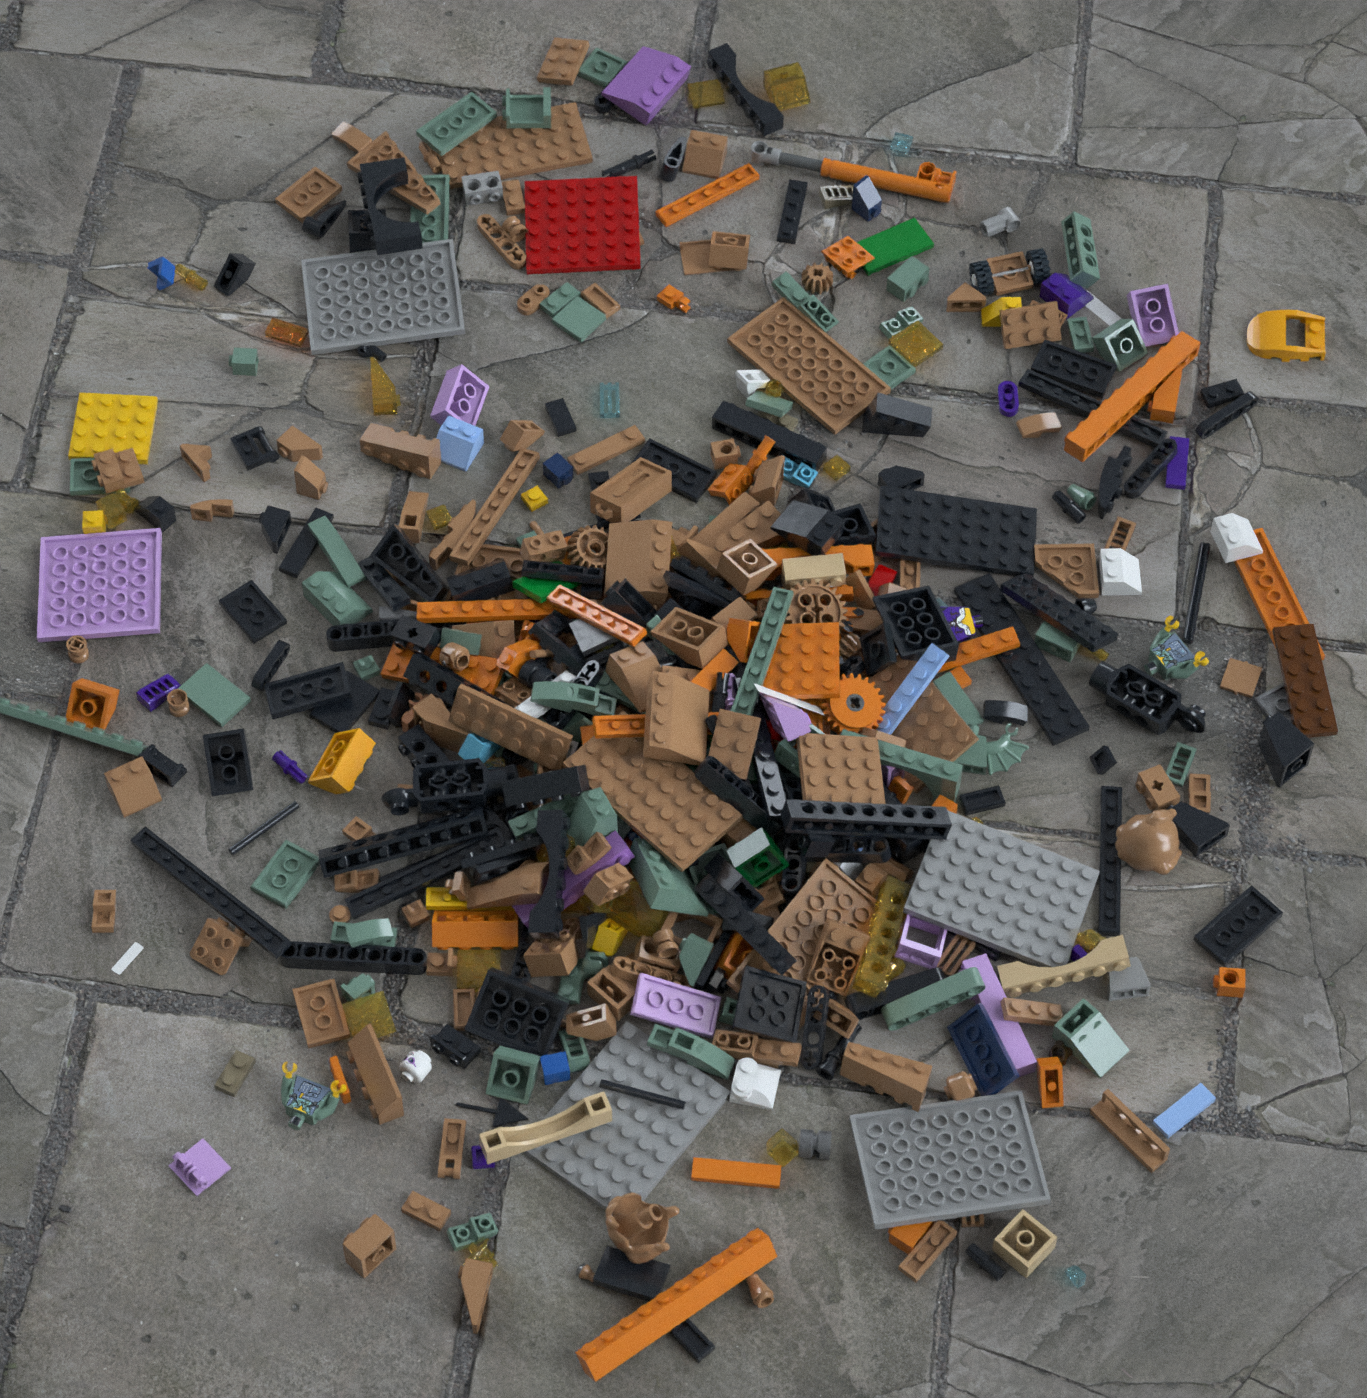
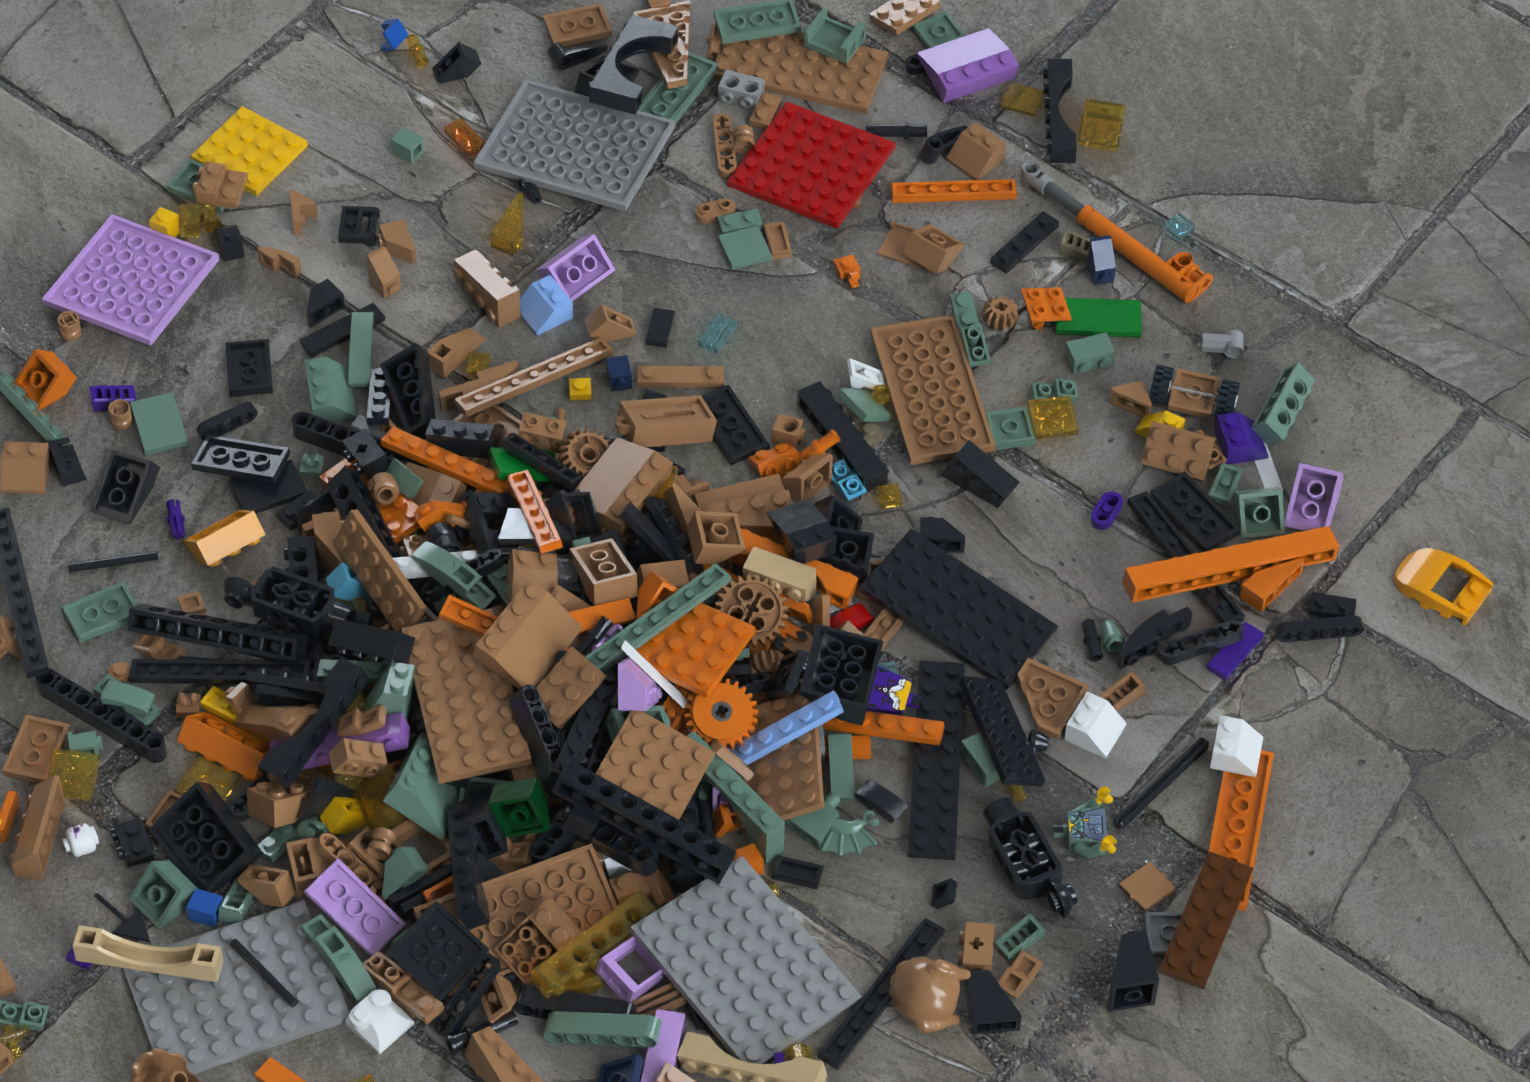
camera: 30 degrees right, 5 degrees down
medium nougat bracket [426,948,458,976] -> none
medium nougat plate [438,1118,466,1179] -> none
medium nougat slope [1016,412,1062,438] -> none

